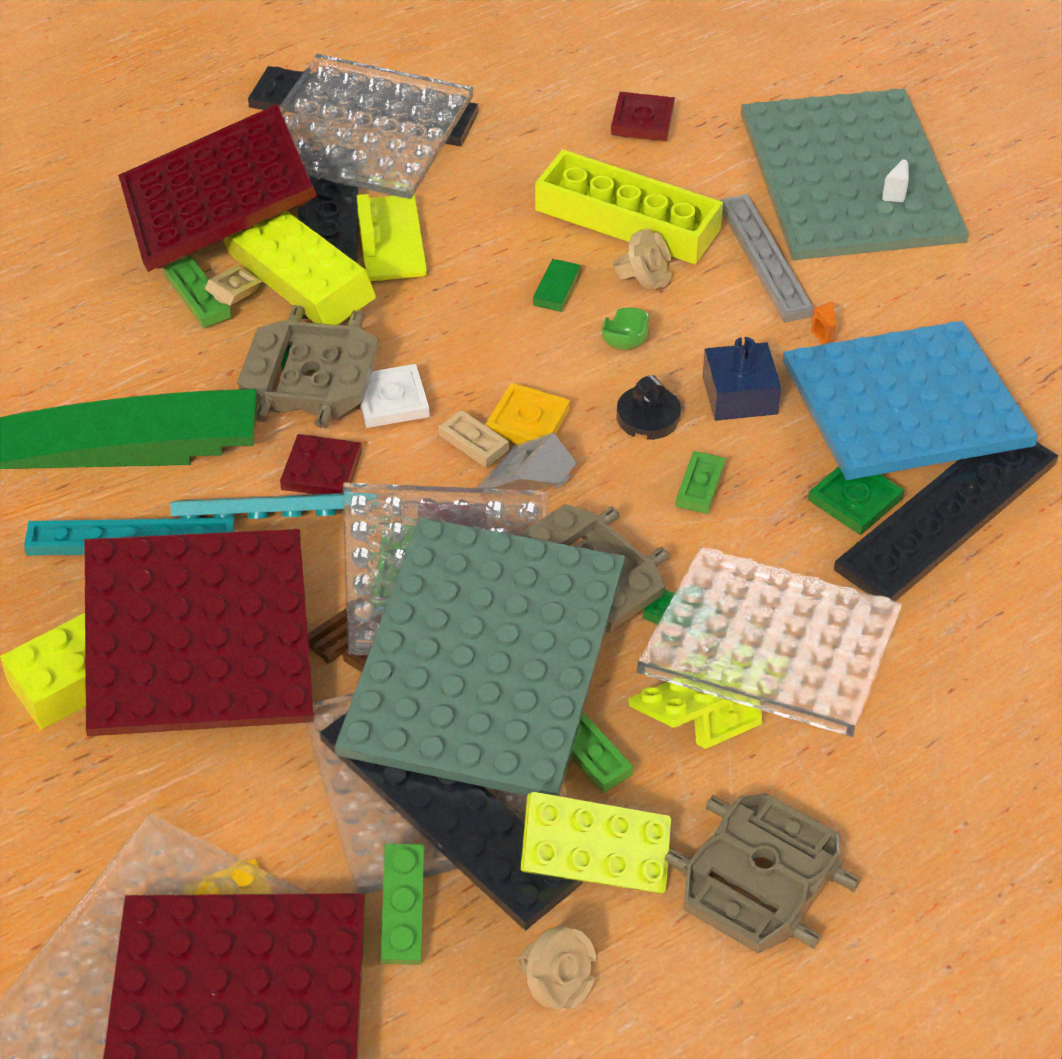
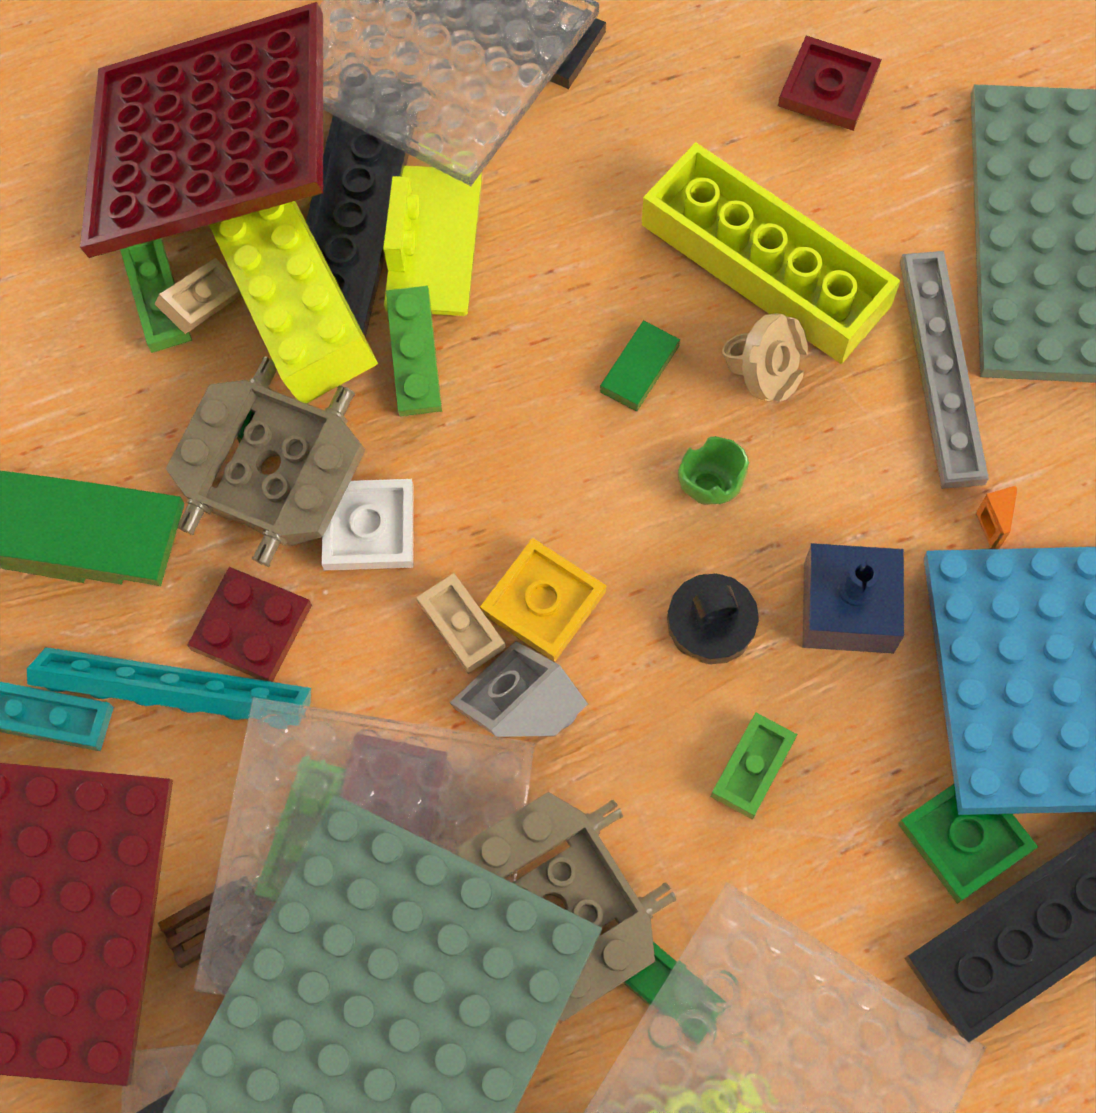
camera: 15 degrees right, 20 degrees up
none -> bright green plate [386,286,442,417]

